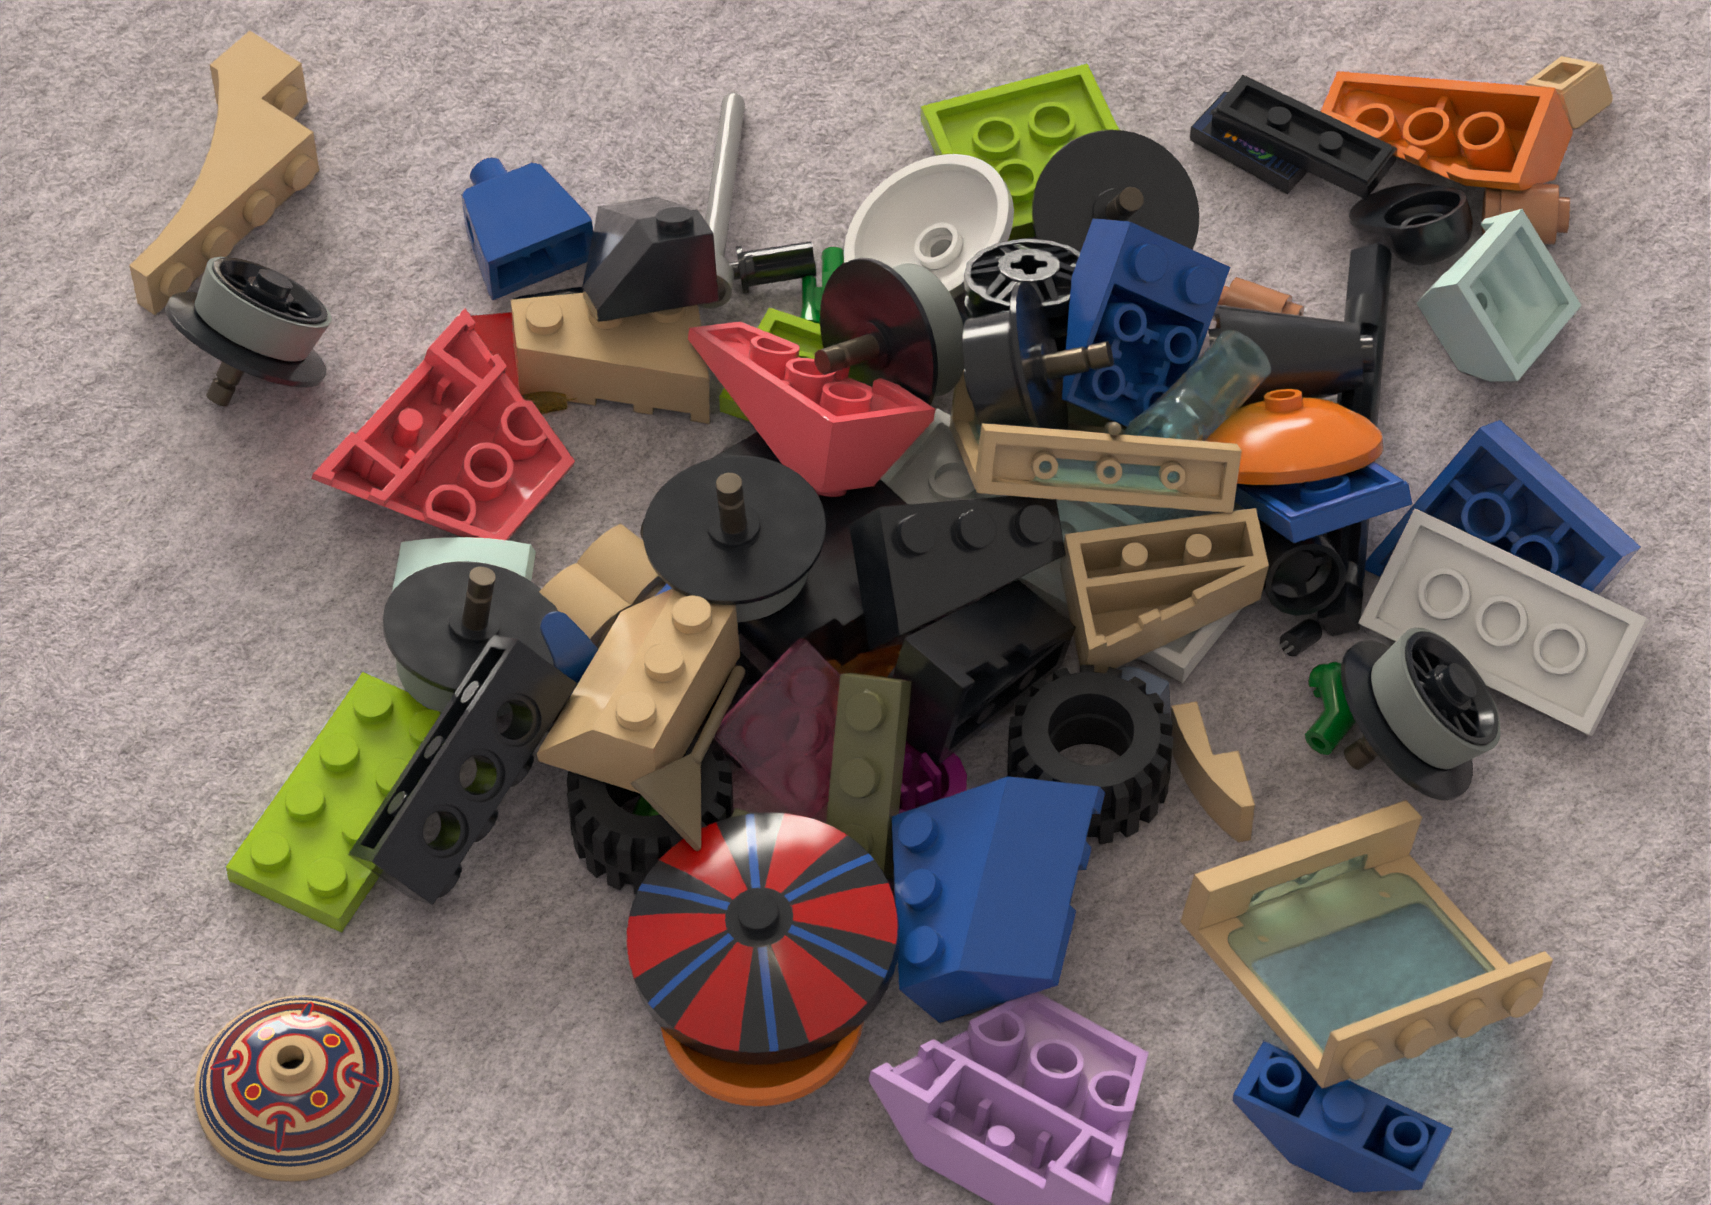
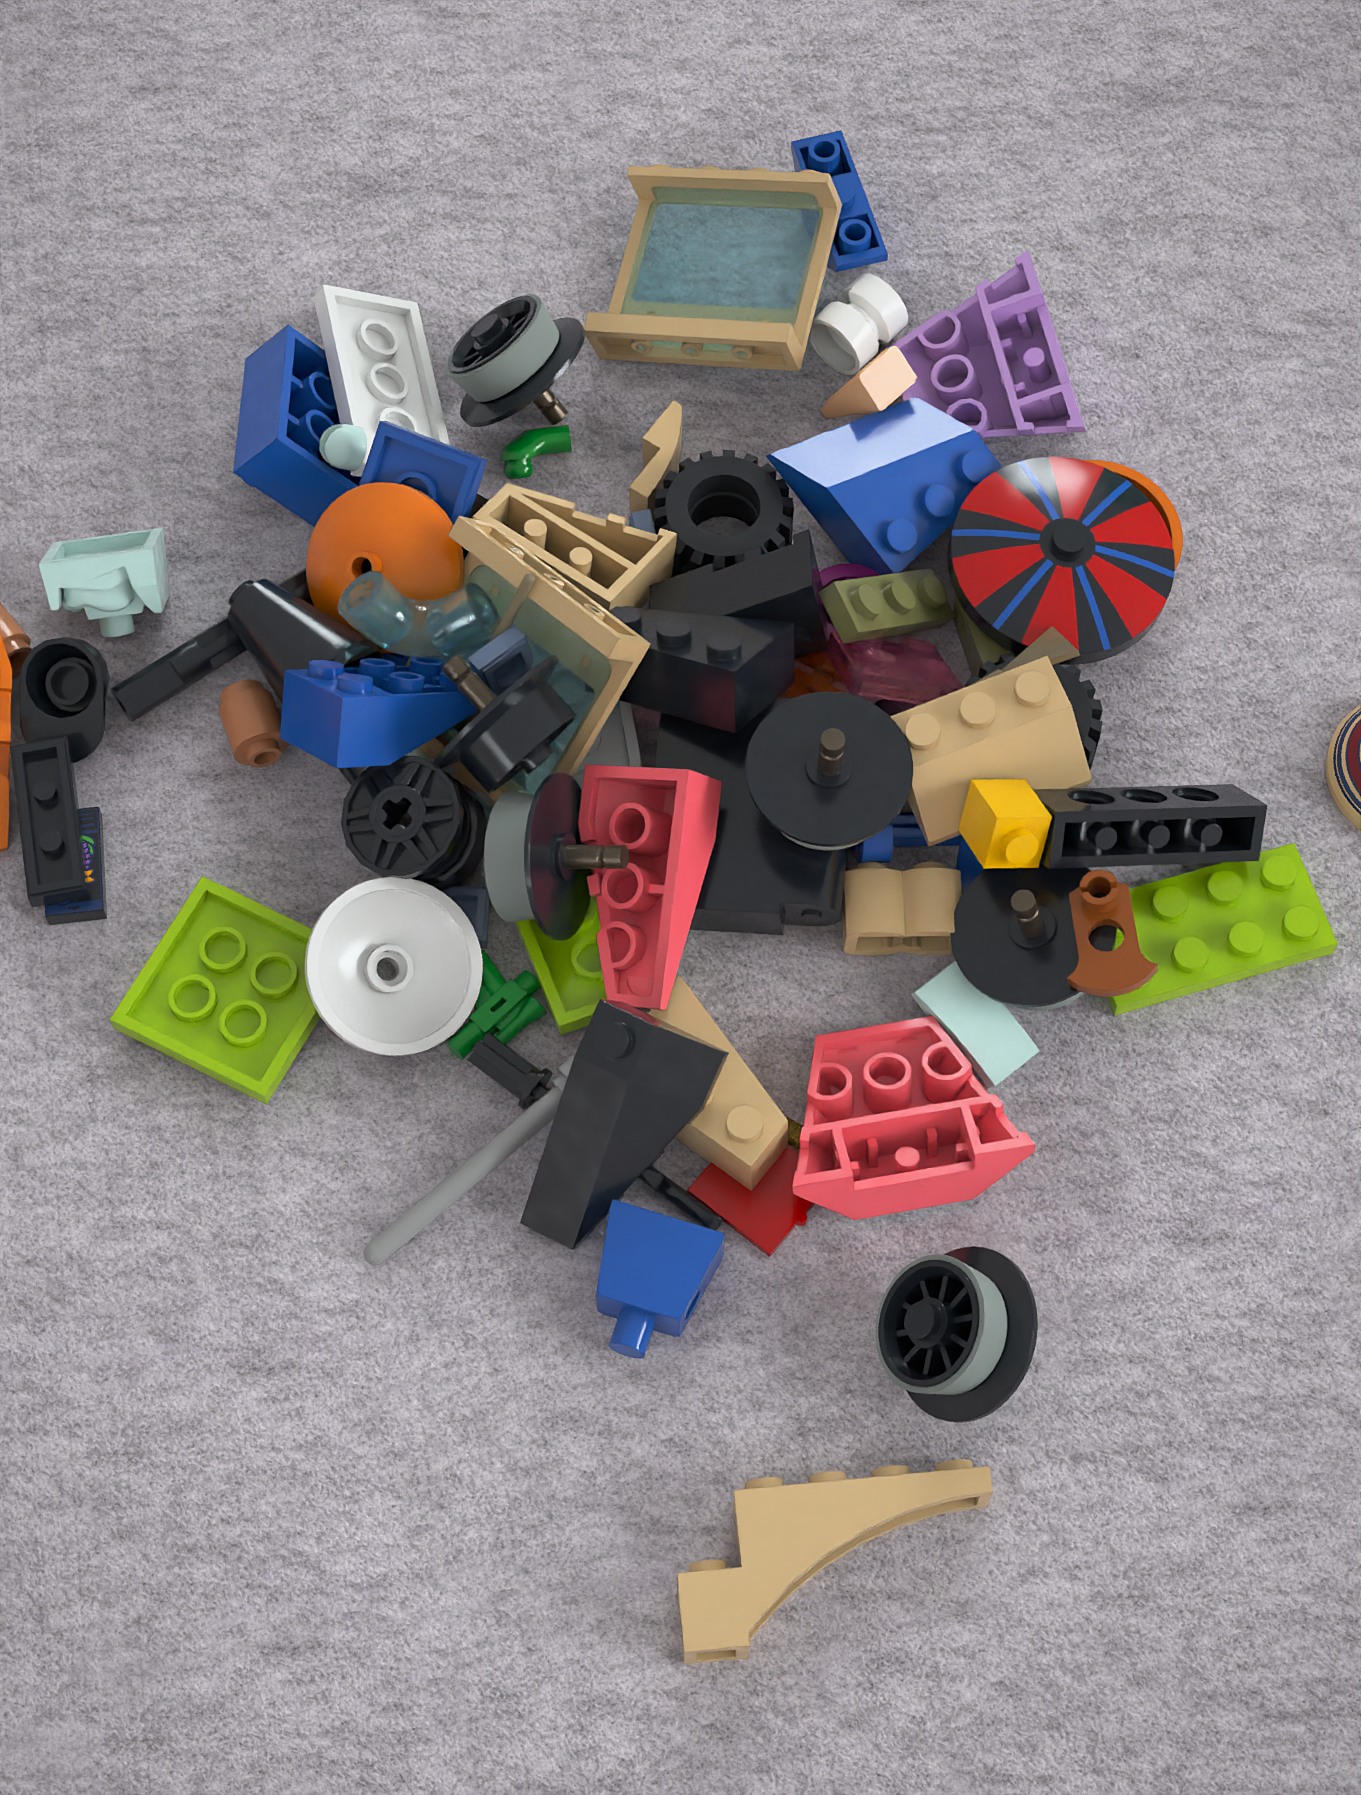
camera: 135 degrees left, 10 degrees up
black piece [1032,130,1199,252] -> none
none -> light aqua hinge [319,424,367,471]
none -> sand blue tile [468,625,533,694]
none -> white wheel [809,273,908,375]
none -> light nougat slope [820,346,917,418]
none -> yellow brick [958,779,1052,869]
none -> dark orange piece [1067,870,1158,997]

